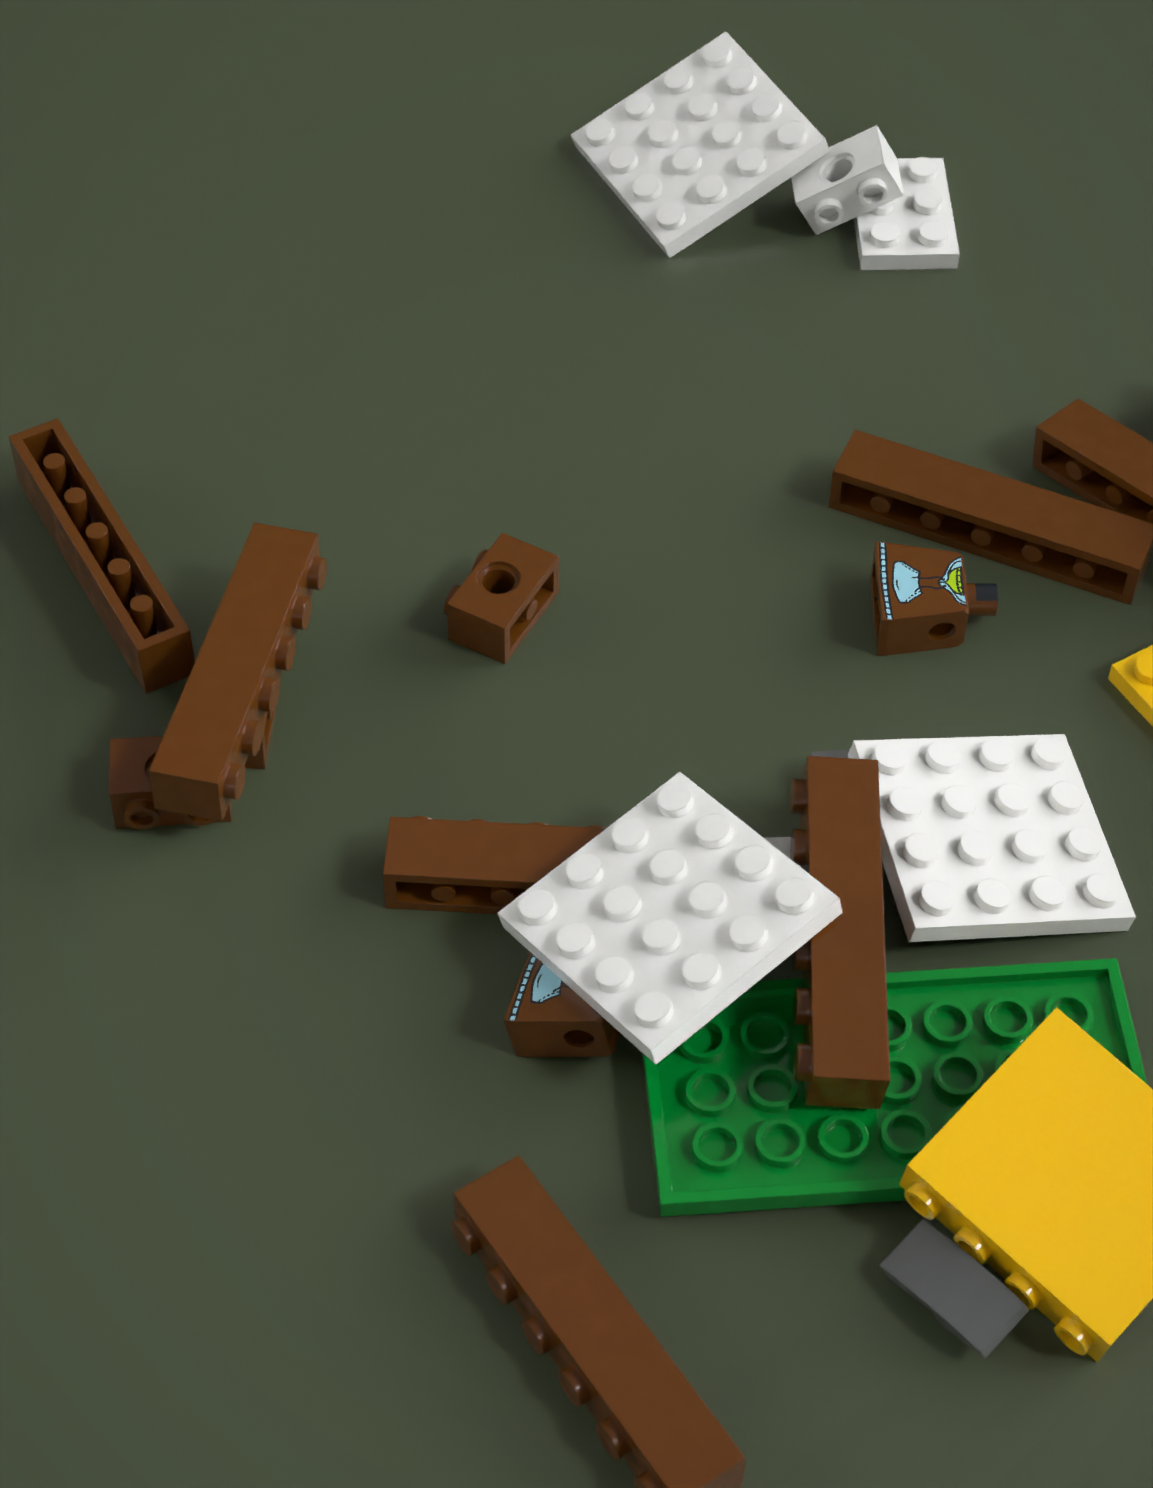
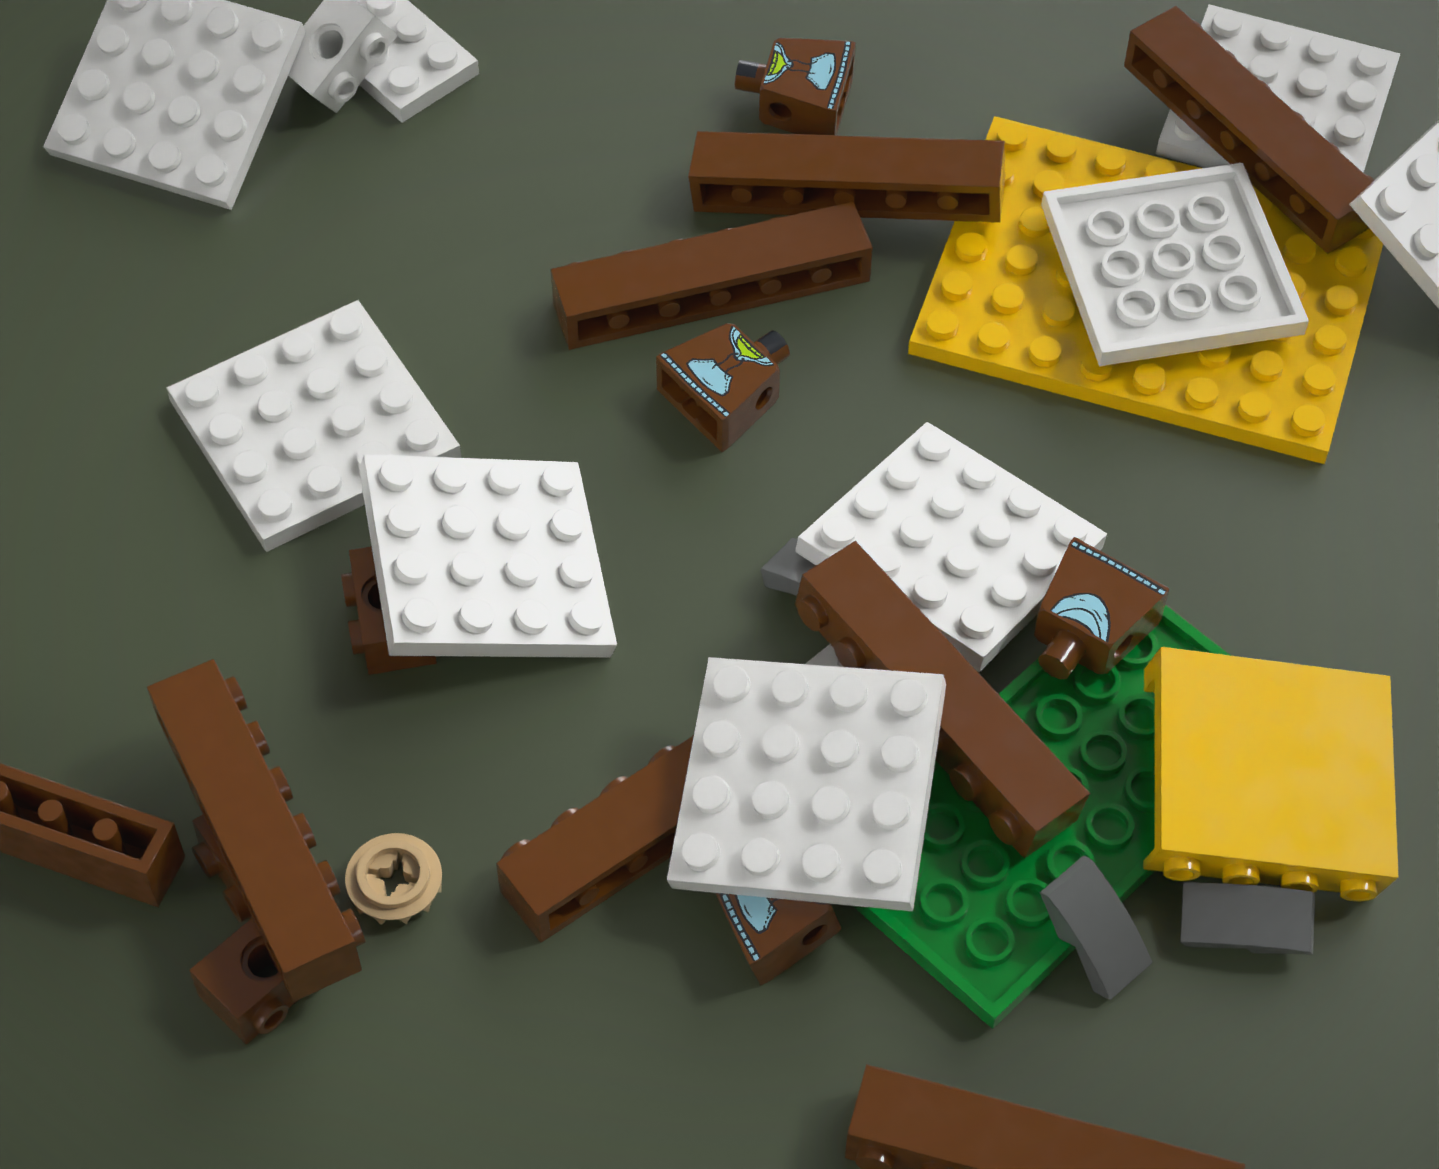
camera: 40 degrees left, 5 degrees up
none -> white plate [167,300,461,552]
none -> tan gear [345,833,442,925]
none -> white plate [359,454,617,658]
none -> reddish brown torso [1034,537,1170,679]
none -> dark grey slope [1040,856,1153,1000]

